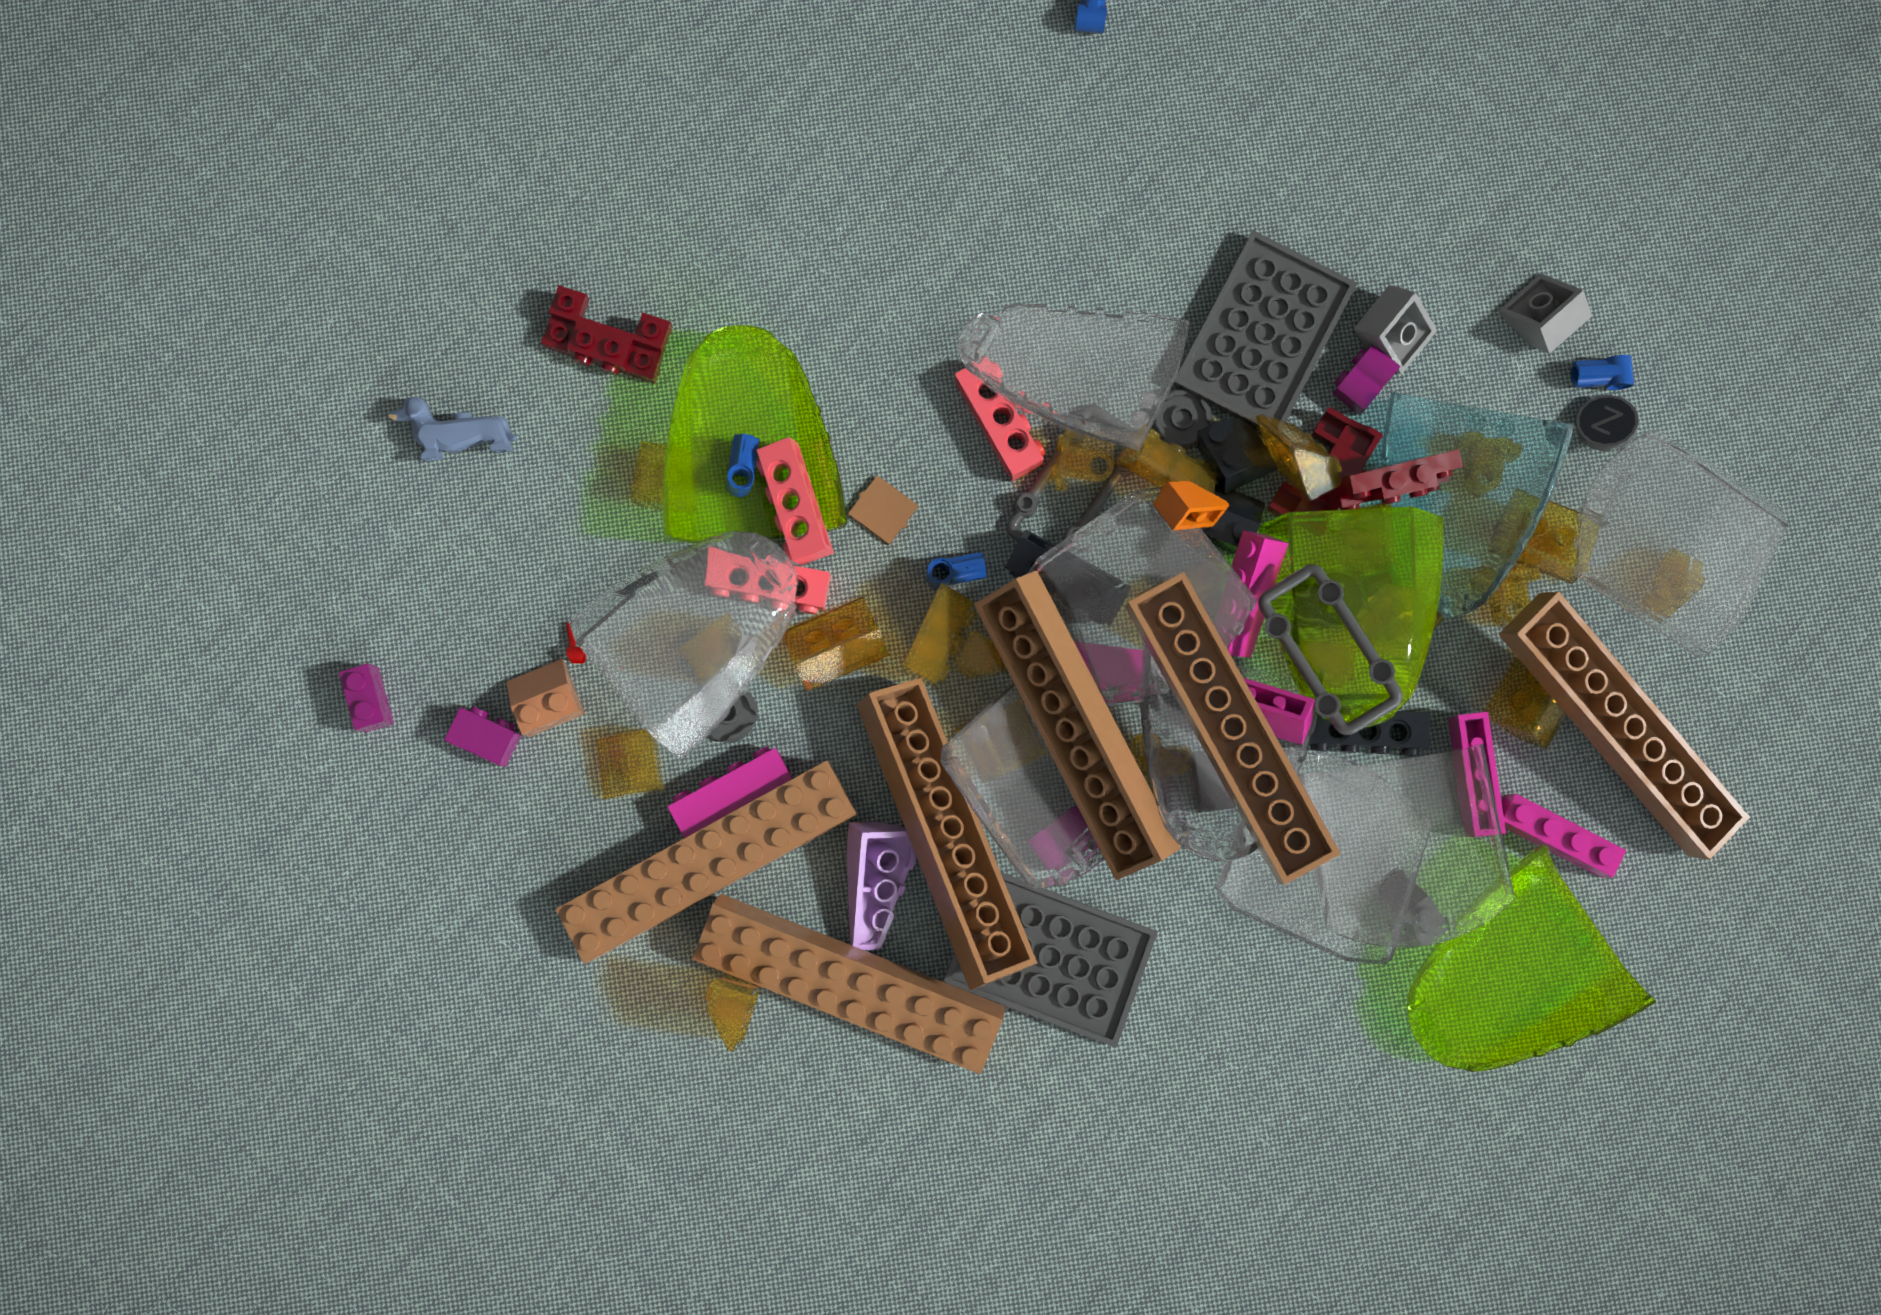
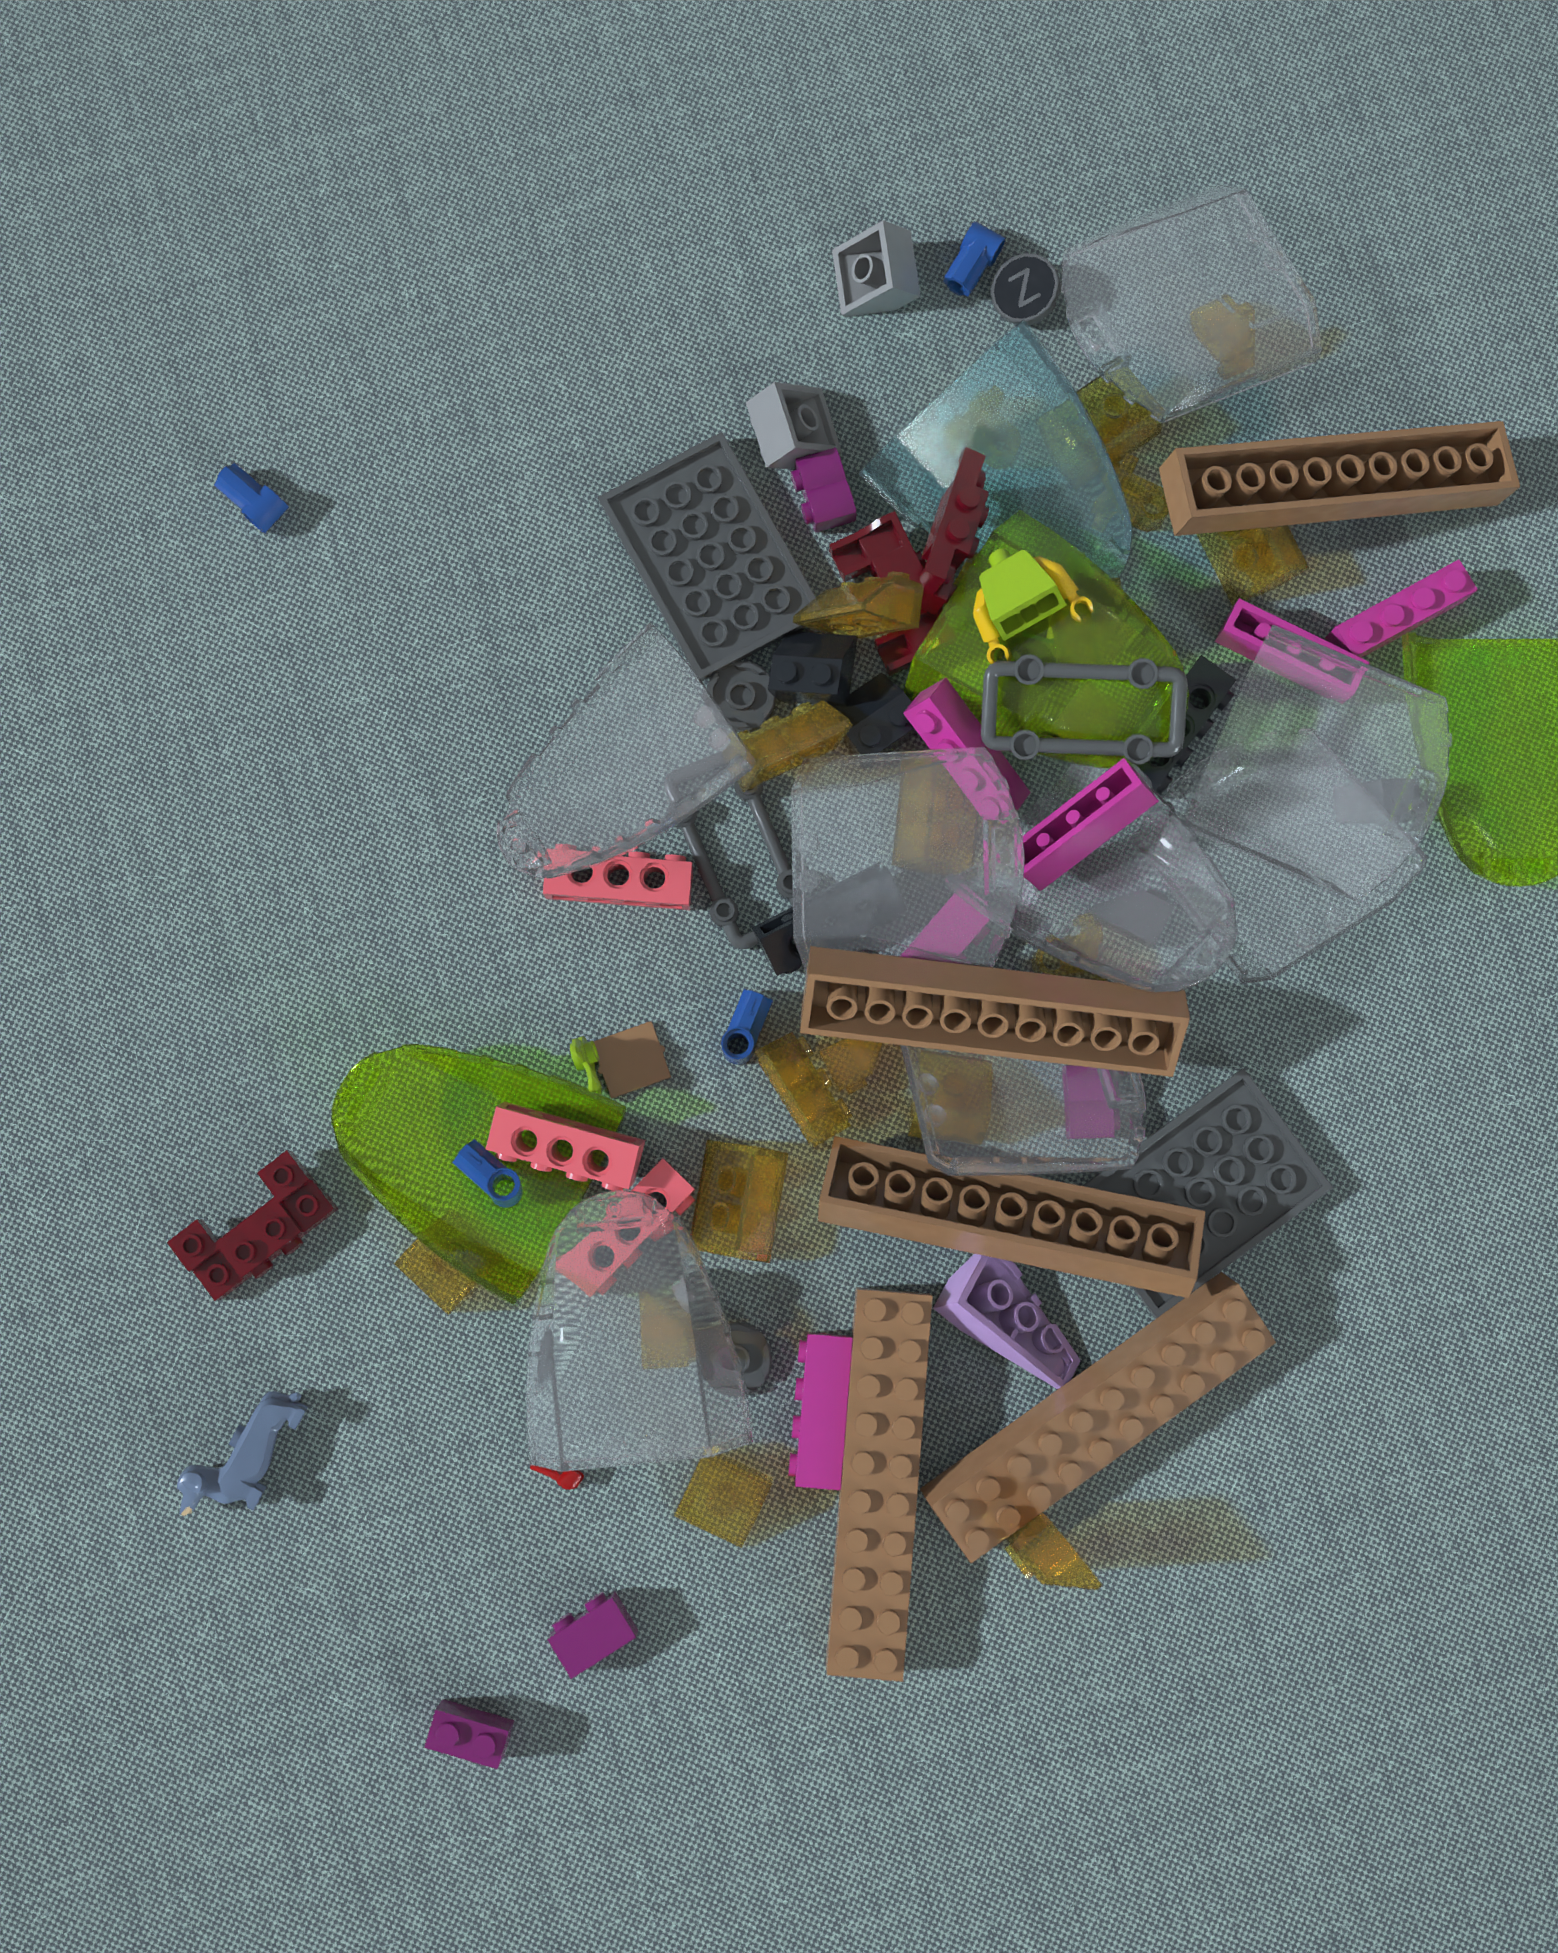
camera: 55 degrees left, 0 degrees up
nougat slope [506,659,585,737] -> none
clear yellow pin [1051,427,1115,491] -> none
medium nougat brick [1125,572,1341,885] -> none
orange slope [1153,481,1229,530] -> none
none -> lime plate [570,1036,602,1103]
none -> lime torso [973,548,1093,664]

